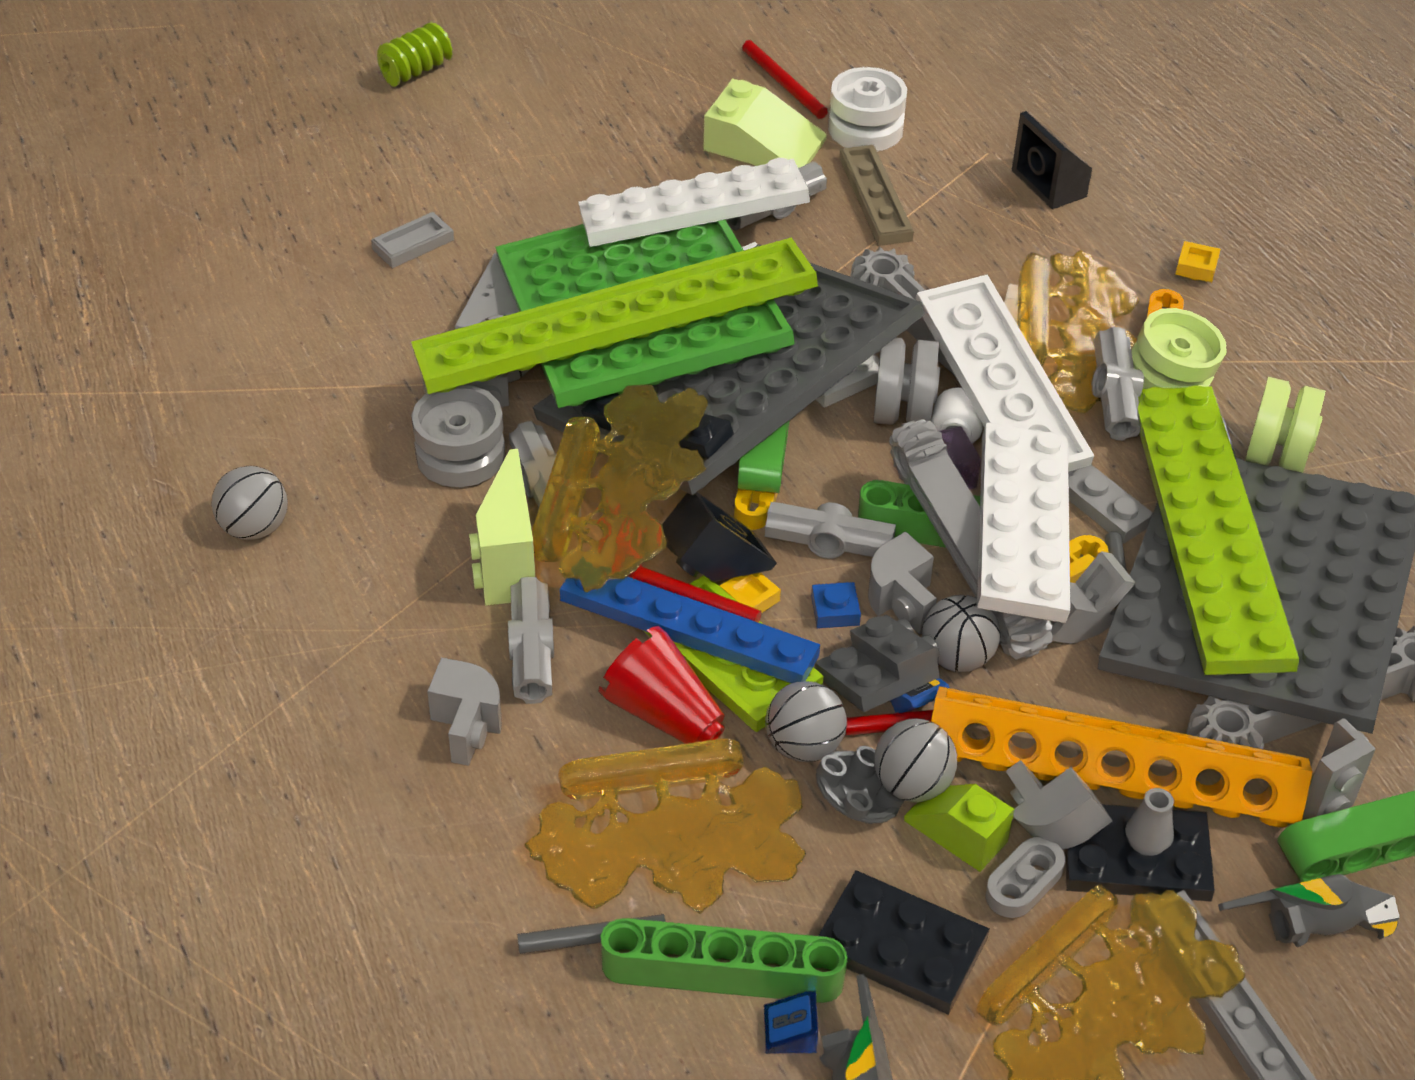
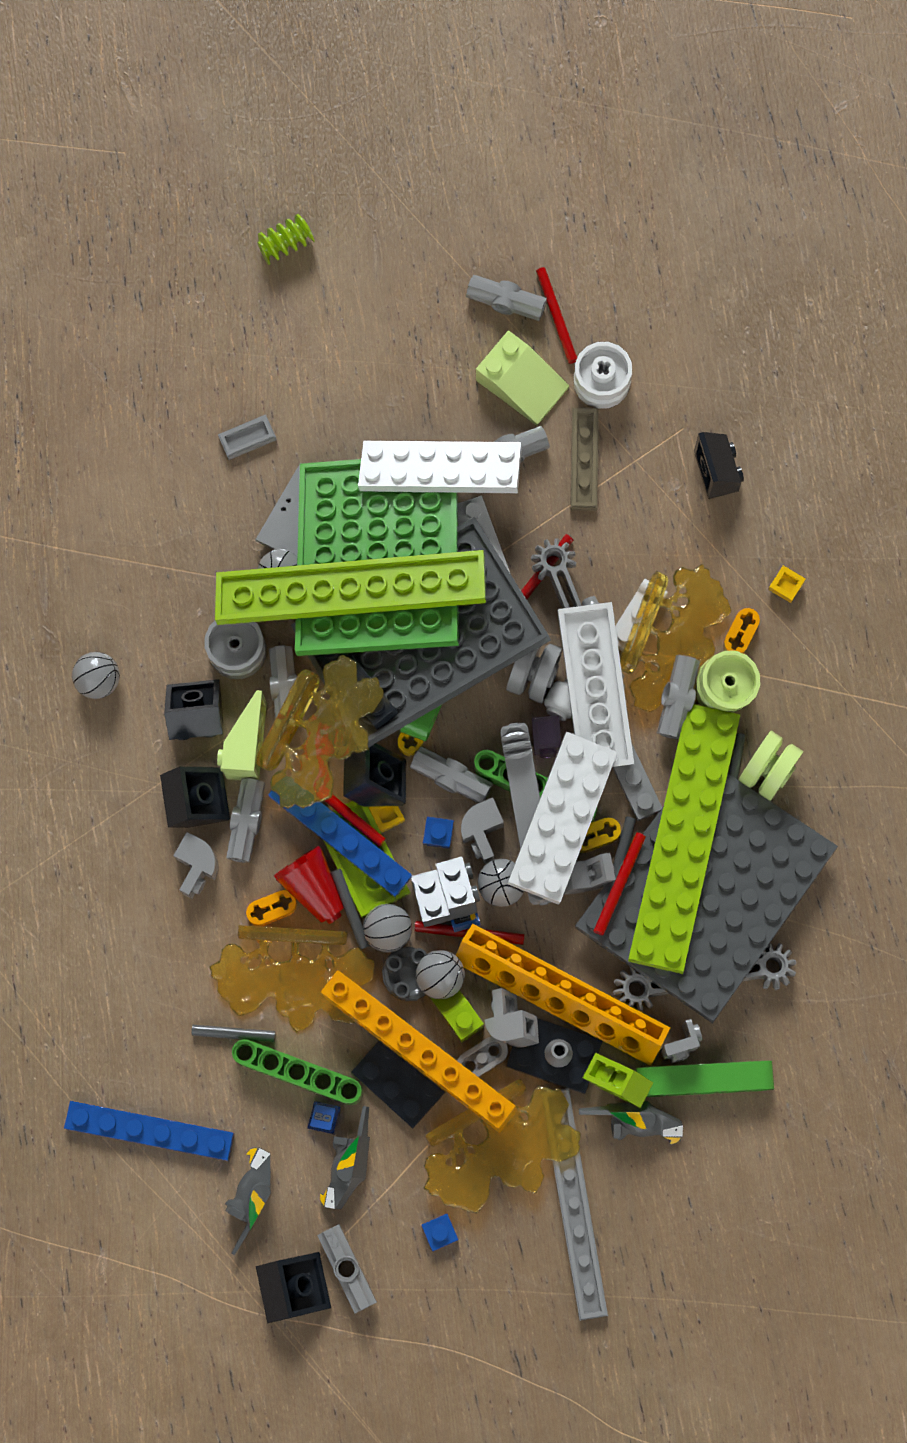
camera: 20 degrees right, 30 degrees up
none -> black slope [160,766,230,828]
none -> black slope [164,679,223,740]
none -> light orange beam [246,890,297,927]
none -> light orange brick [321,970,517,1133]
none -> dark grey bar [331,869,370,950]
none -> light grey piece [466,274,547,321]
none -> lime brick [583,1053,653,1108]
none -> red bar [593,832,646,936]

